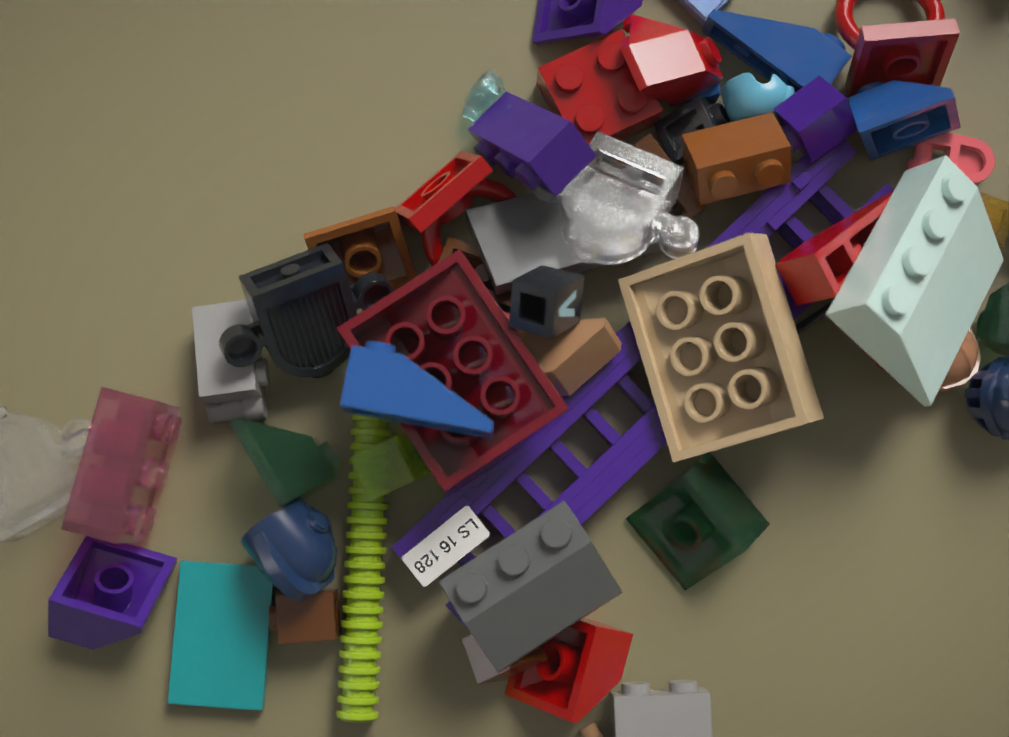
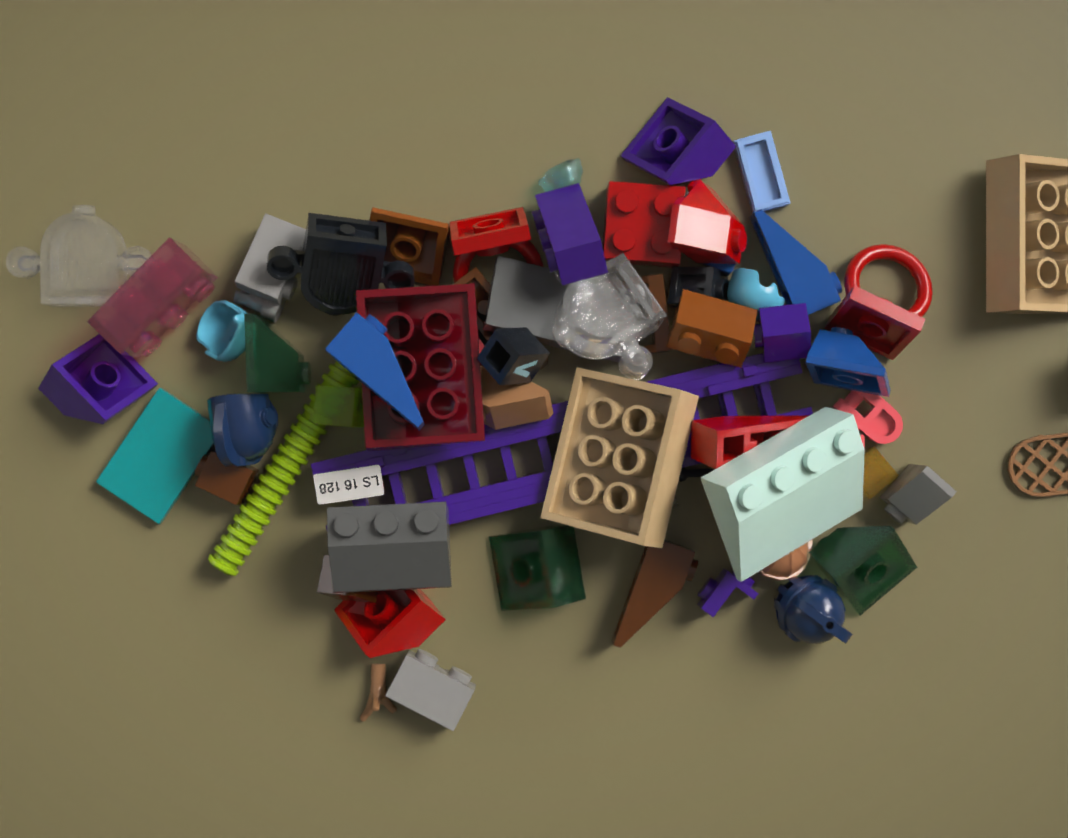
camera: 30 degrees right, 5 degrees up
none -> medium azure hair [196,300,253,362]
none -> reddish brown slope [611,539,698,648]
none -> dark purple bracket [697,568,759,617]

